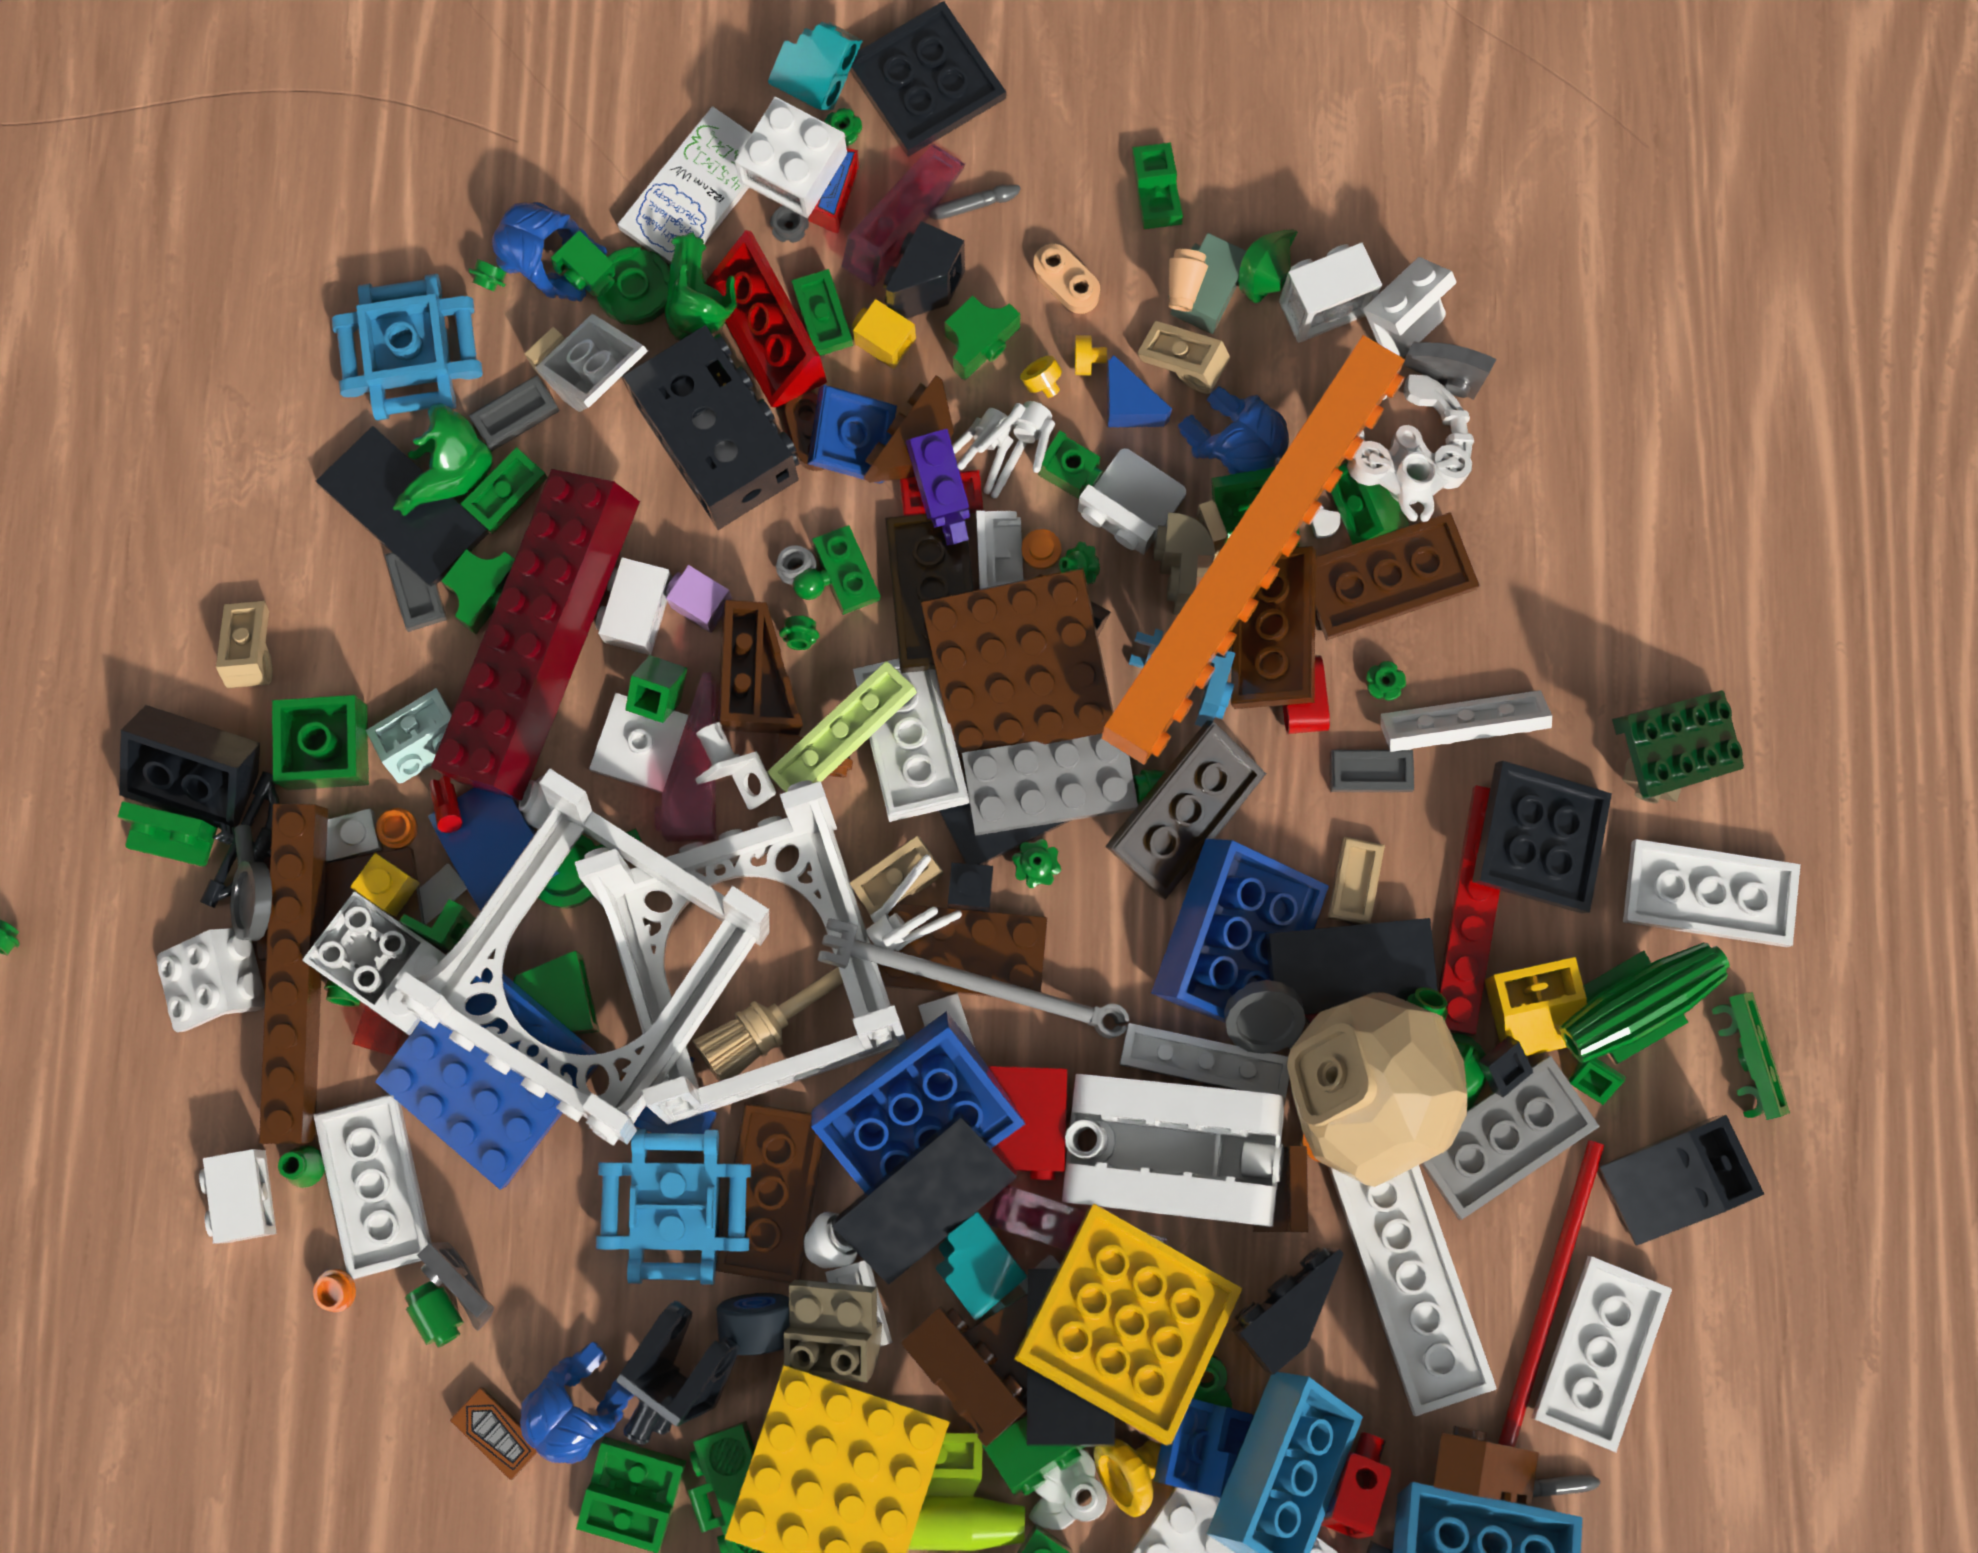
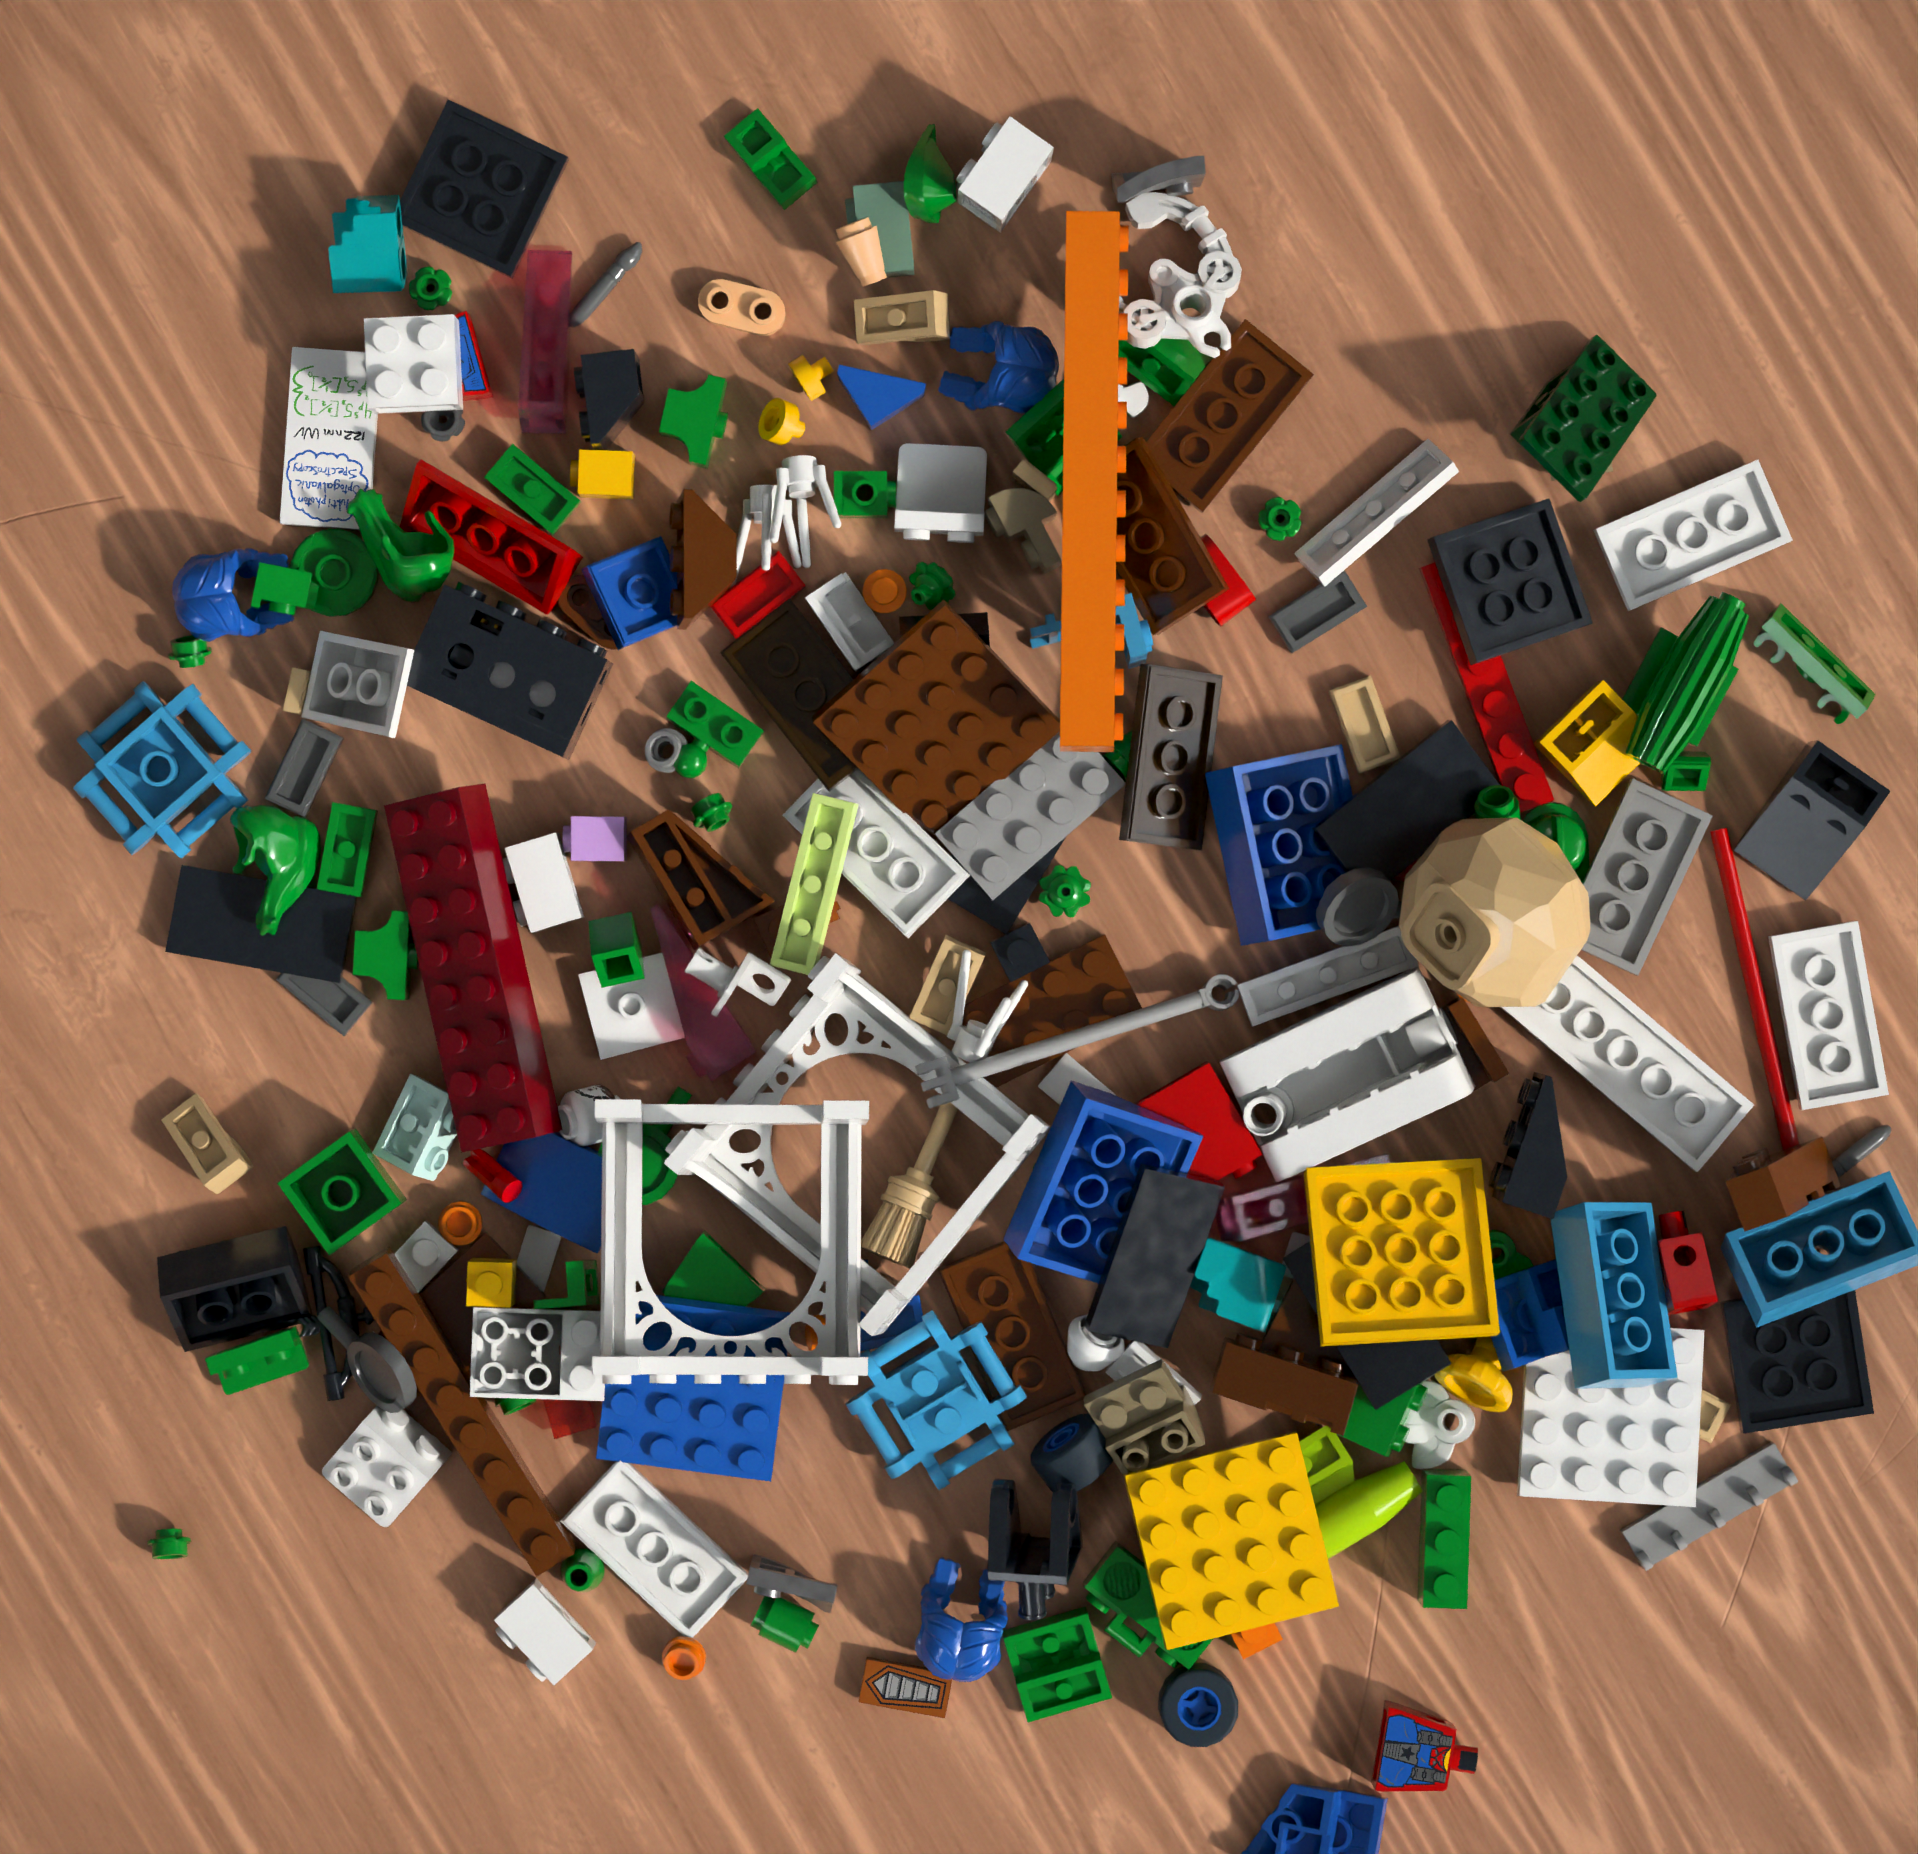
camera: 30 degrees left, 10 degrees up
dark purple hinge [906,429,970,545] -> none
white bracket [1363,257,1456,358] -> none
black plate [1478,1036,1533,1098] -> none

